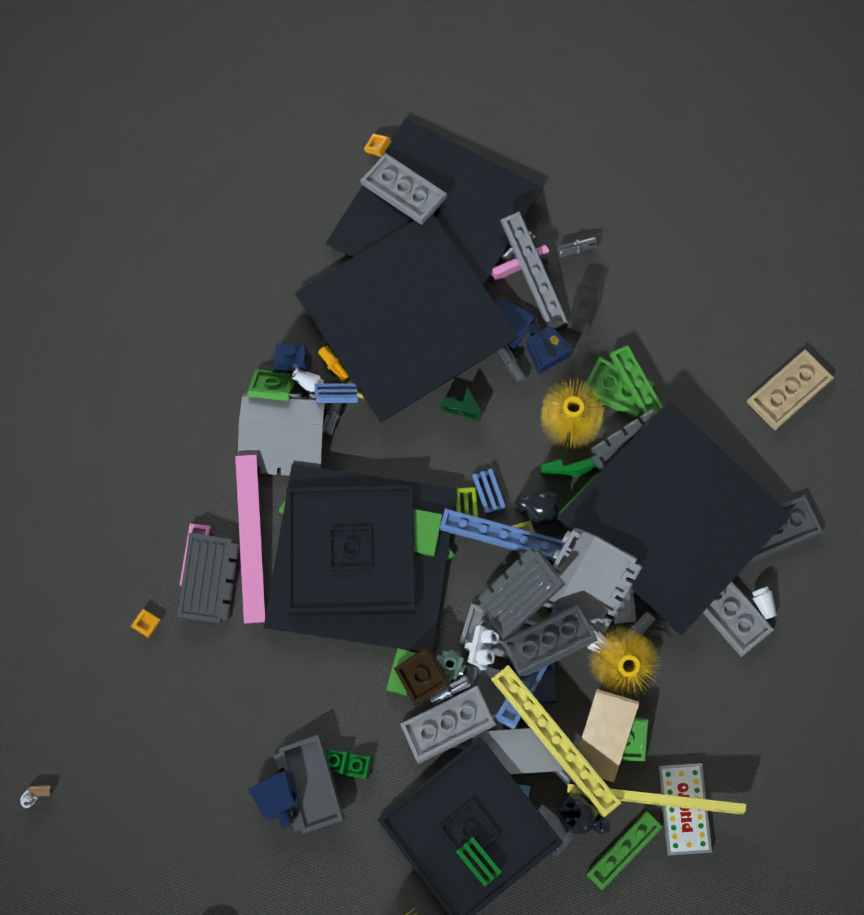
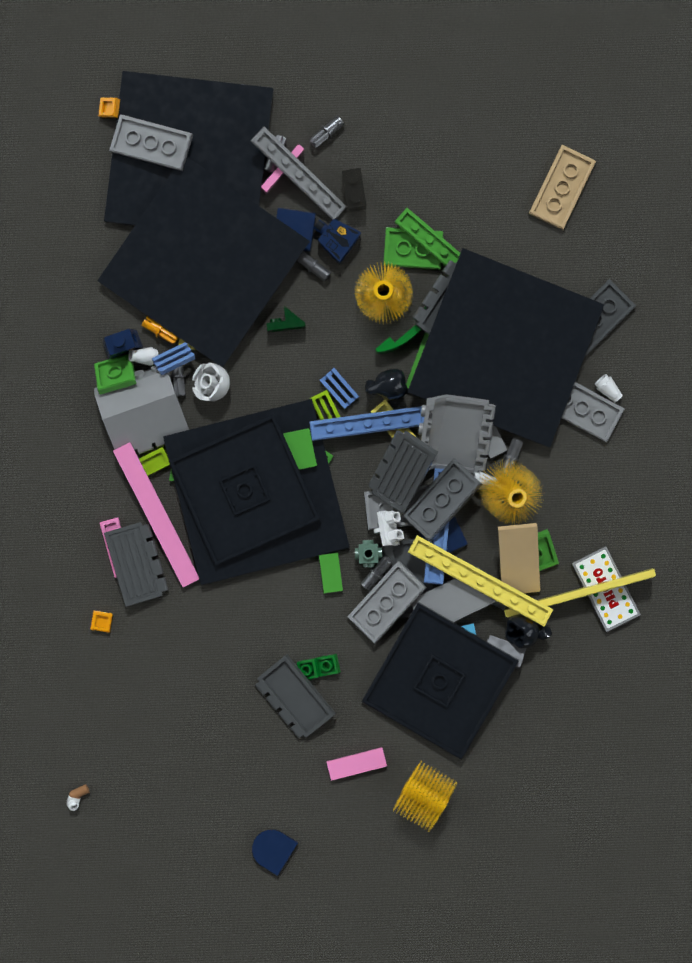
camera: 15 degrees left, 15 degrees up
dark blue torso [248,771,300,828] -> none
dark brown tile [394,646,451,706] -> none
green tile [456,837,502,887] -> none
bright green tile [586,811,663,890] -> none
none -> lime tile [139,447,170,476]
none -> white cylinder [192,363,230,401]
none -> bright pink tile [326,747,387,781]

